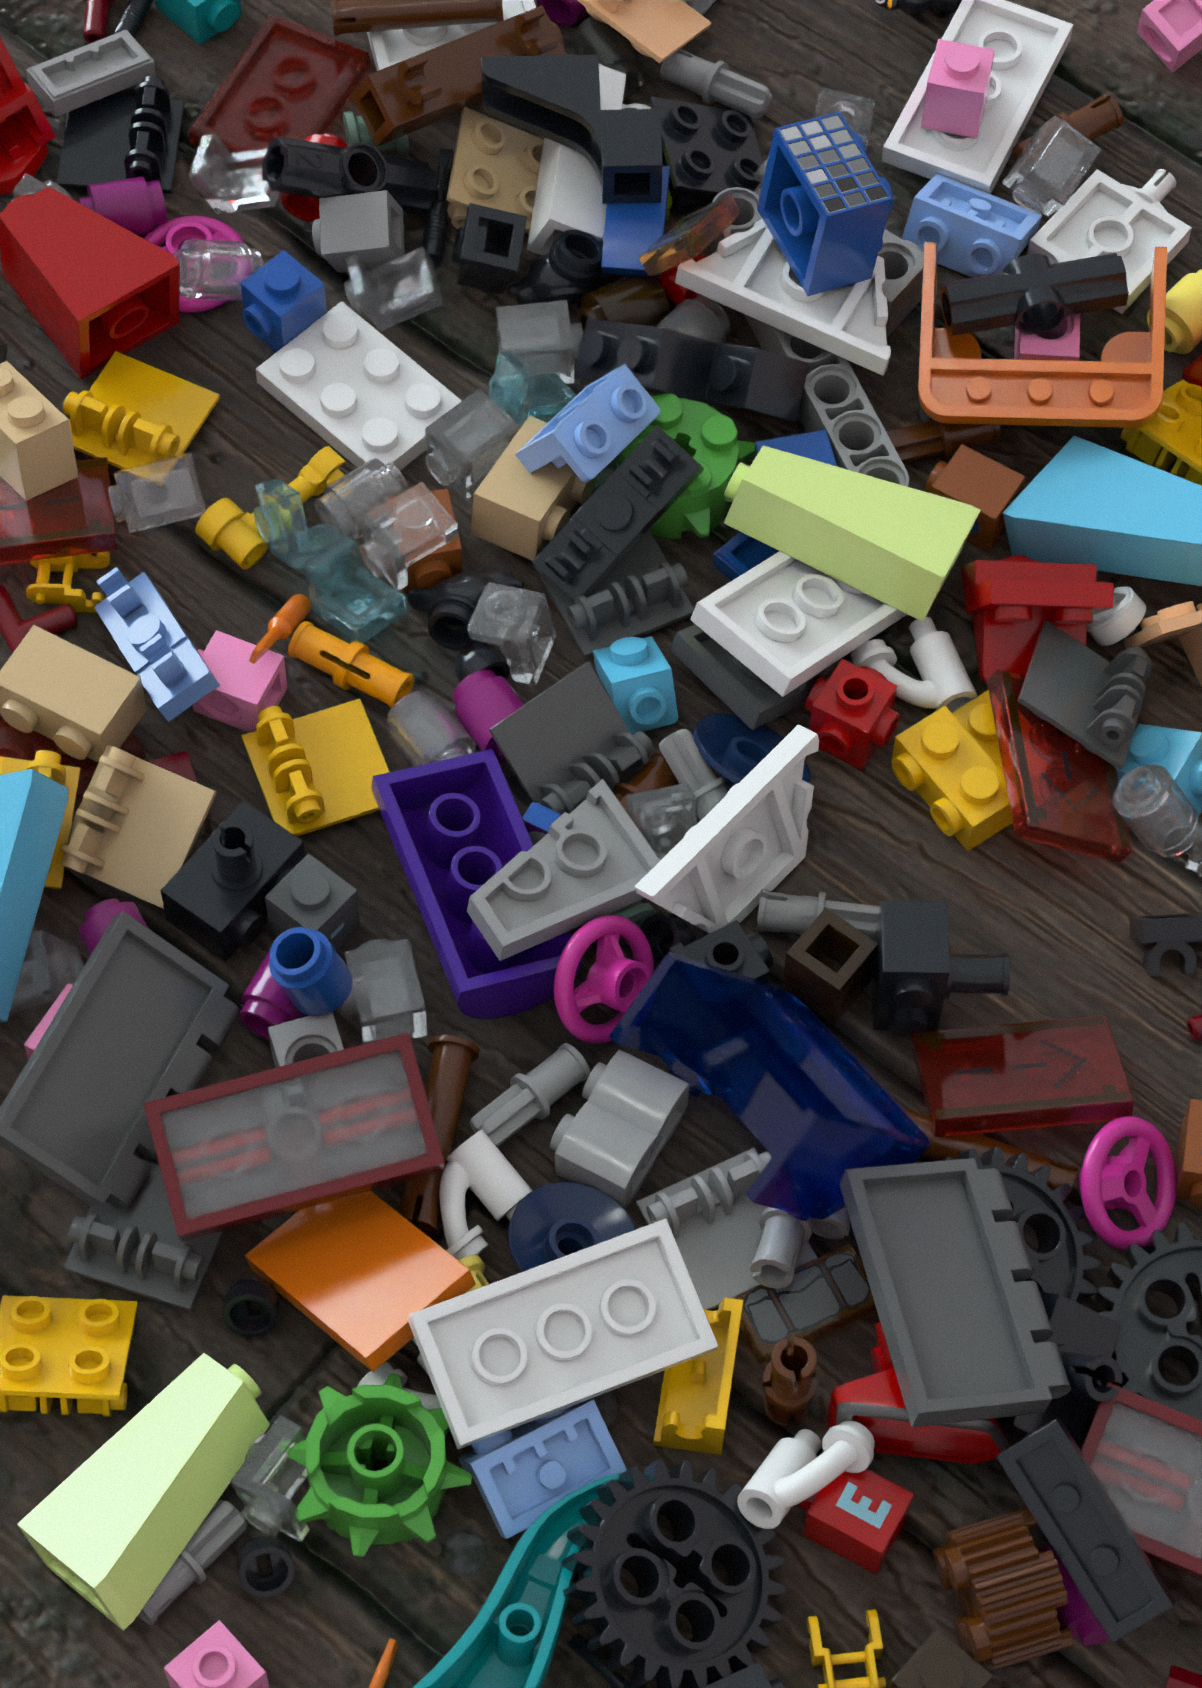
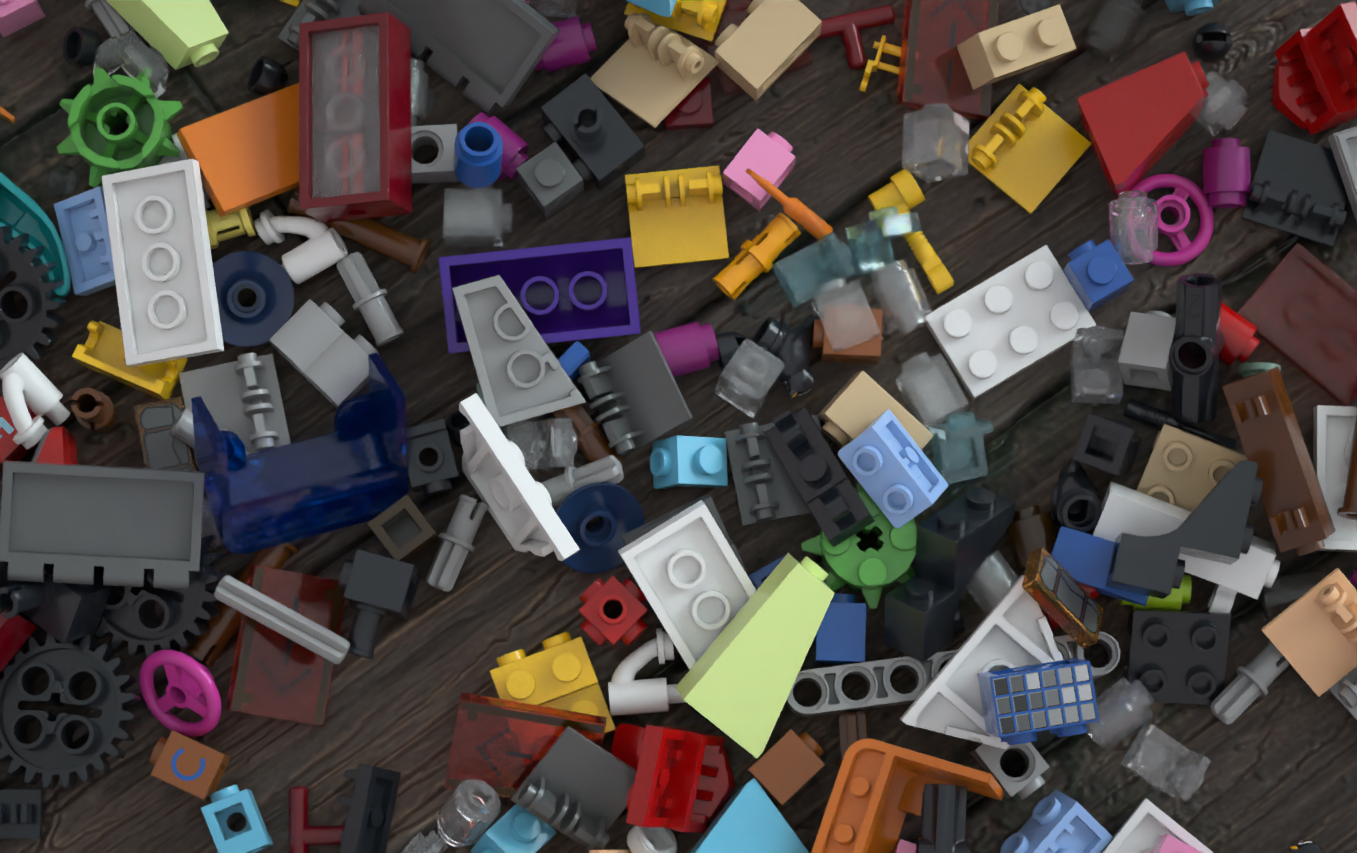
camera: 105 degrees right, 20 degrees up
medium blue plate [94,567,220,722] -> none
clear bracket [189,133,280,214] -> none
clear brick [387,691,476,767] -> none
clear brick [496,300,583,390] -> none
dark pink piece [554,915,654,1044] -> none
none -> light grey axle [214,575,350,664]

